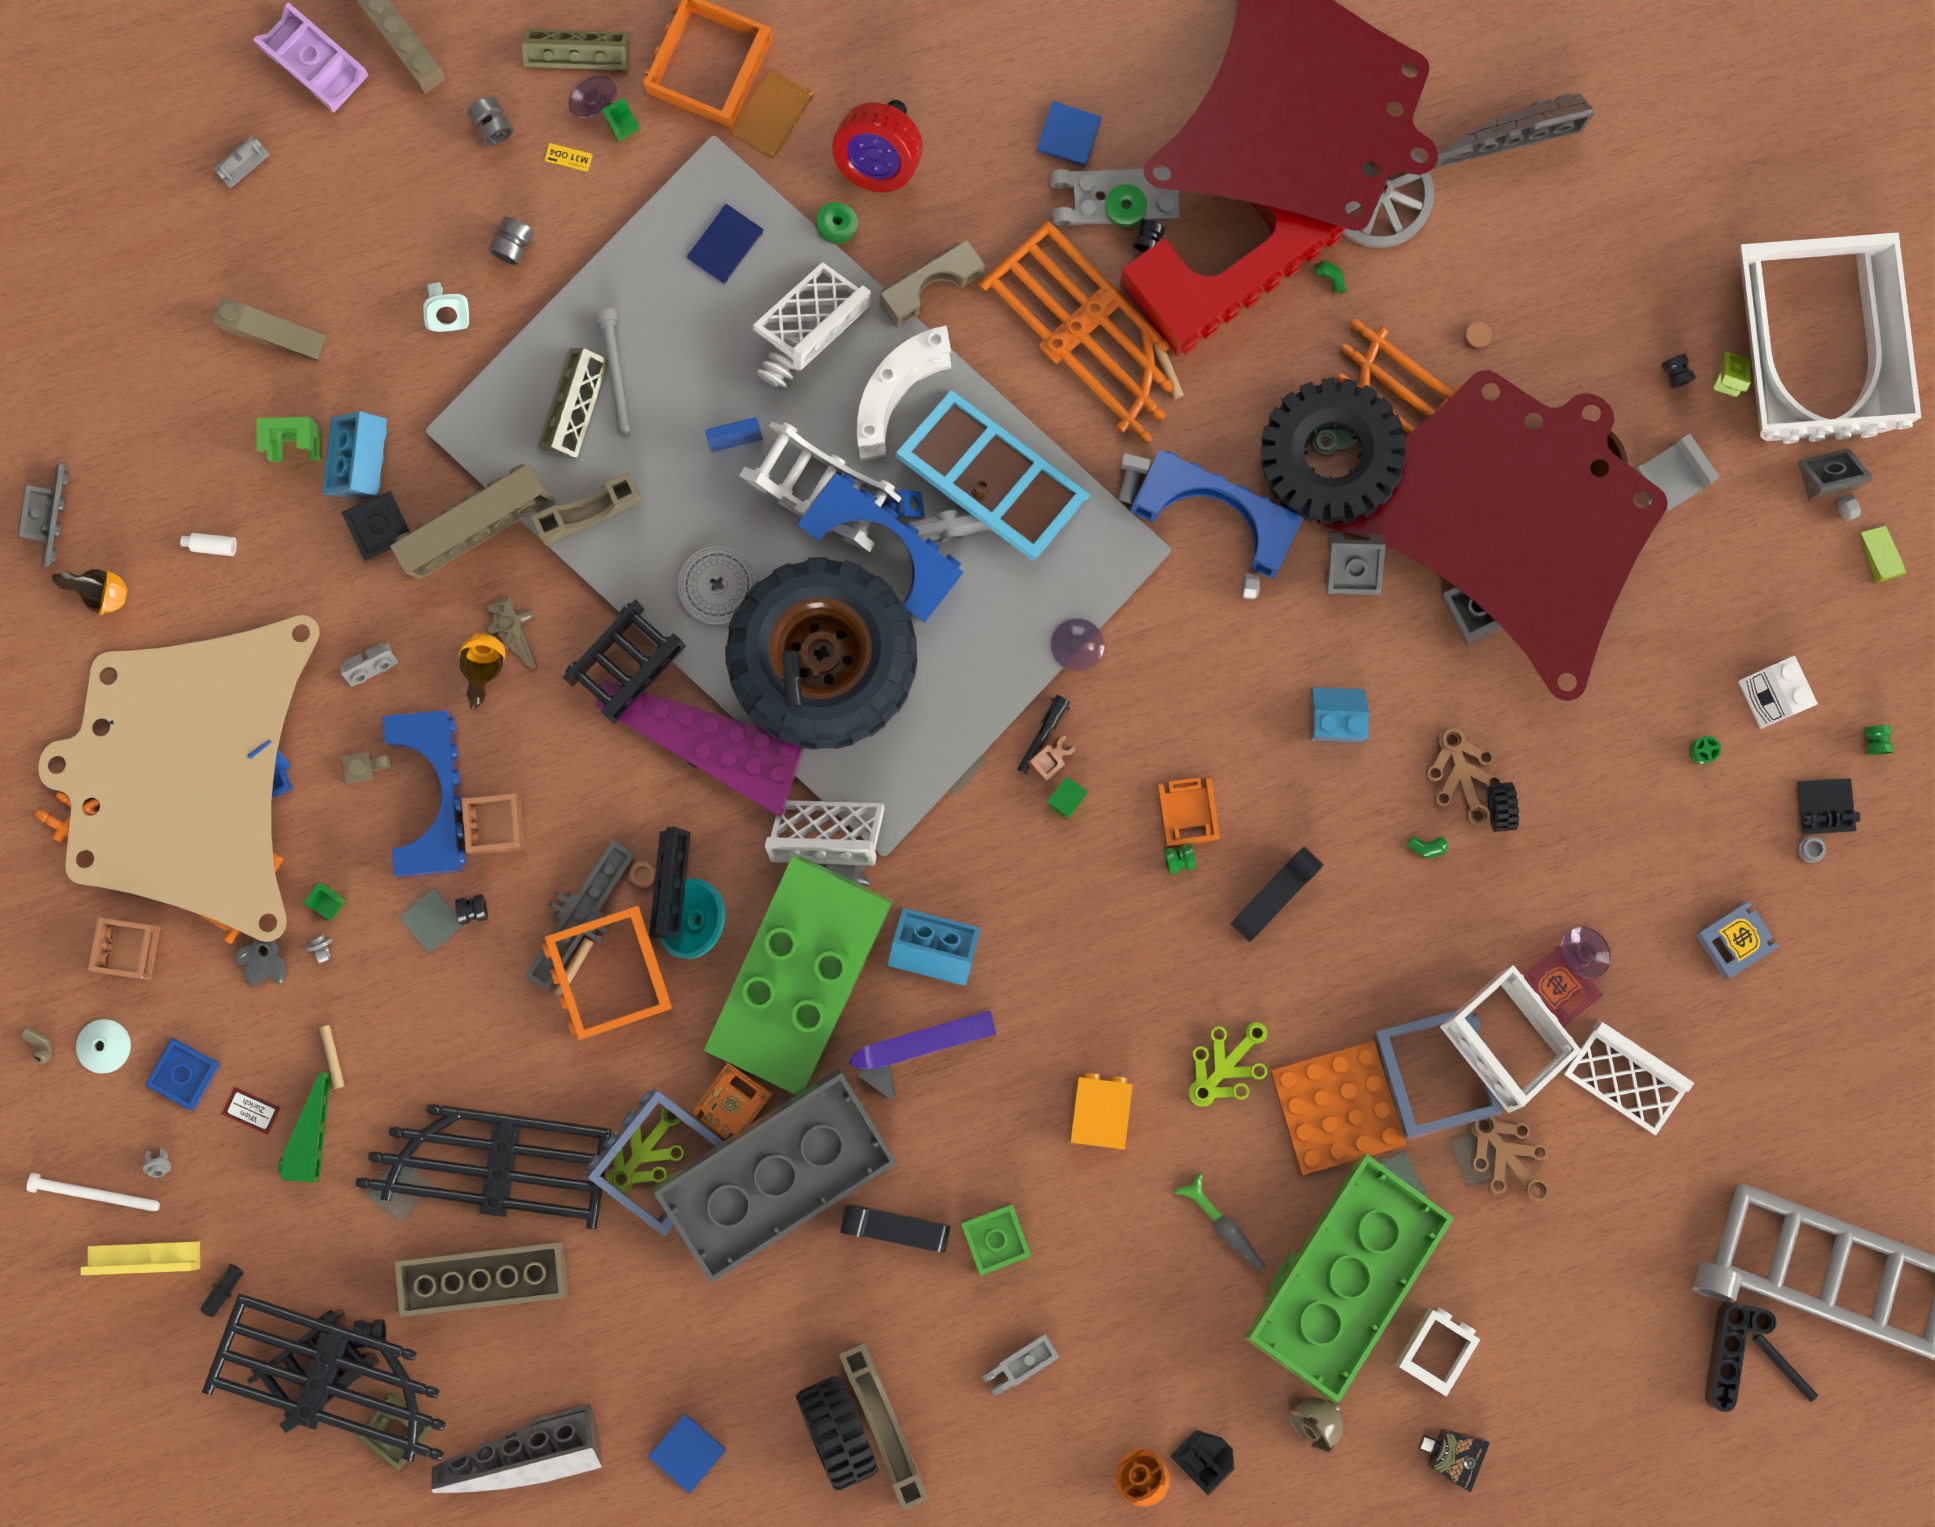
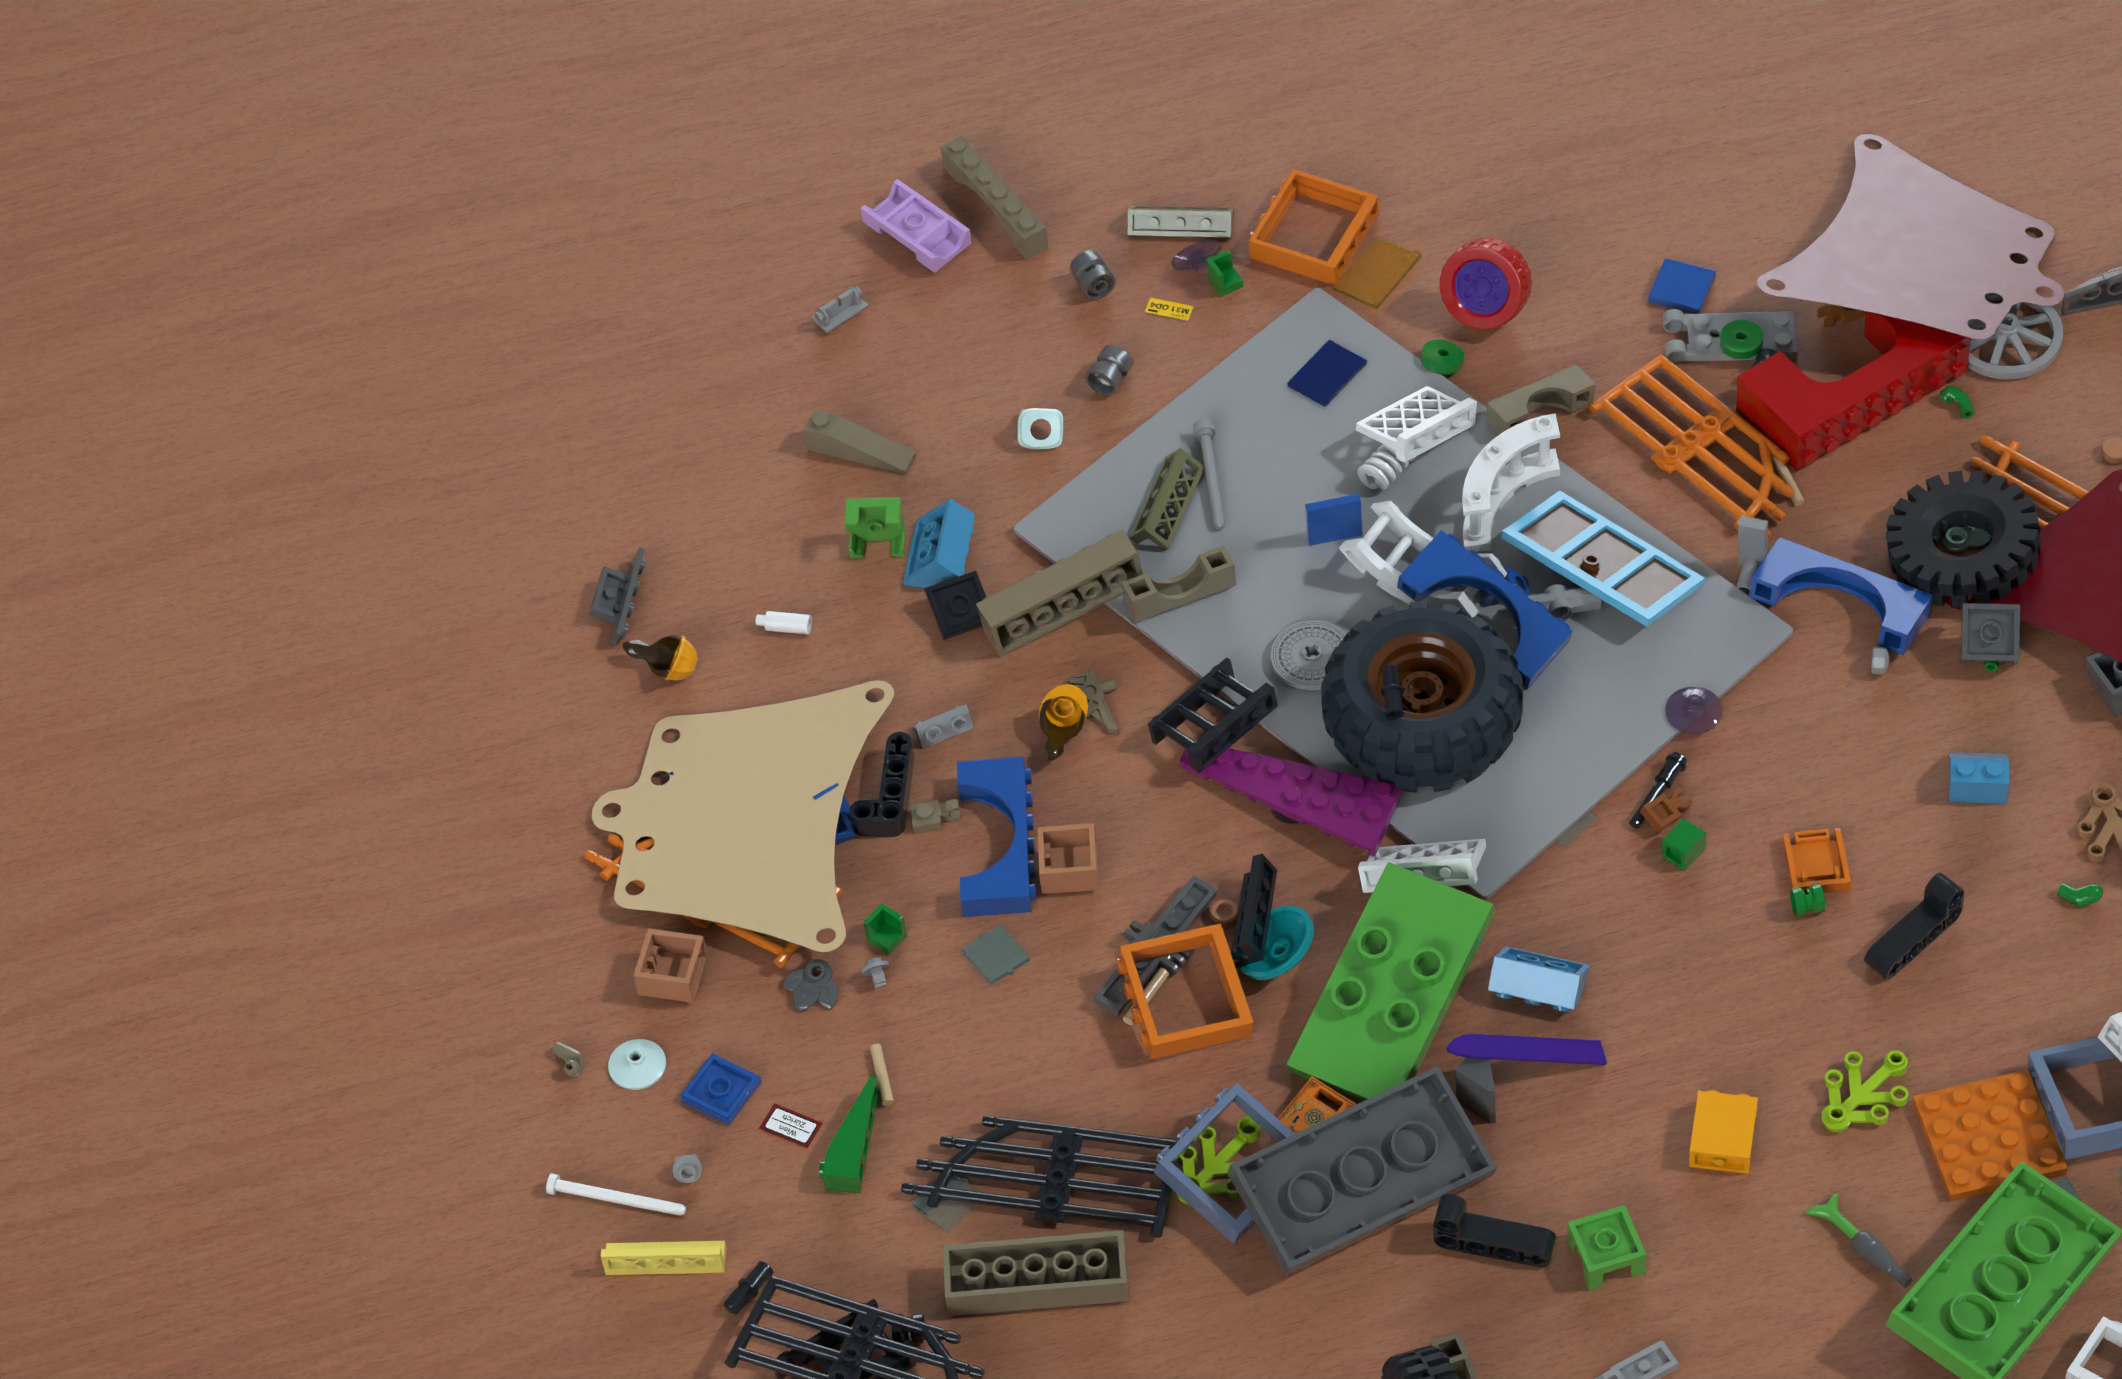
camera: 10 degrees right, 30 degrees down
black wheel [455,894,488,925] -> none
none -> black beam [849,732,914,837]

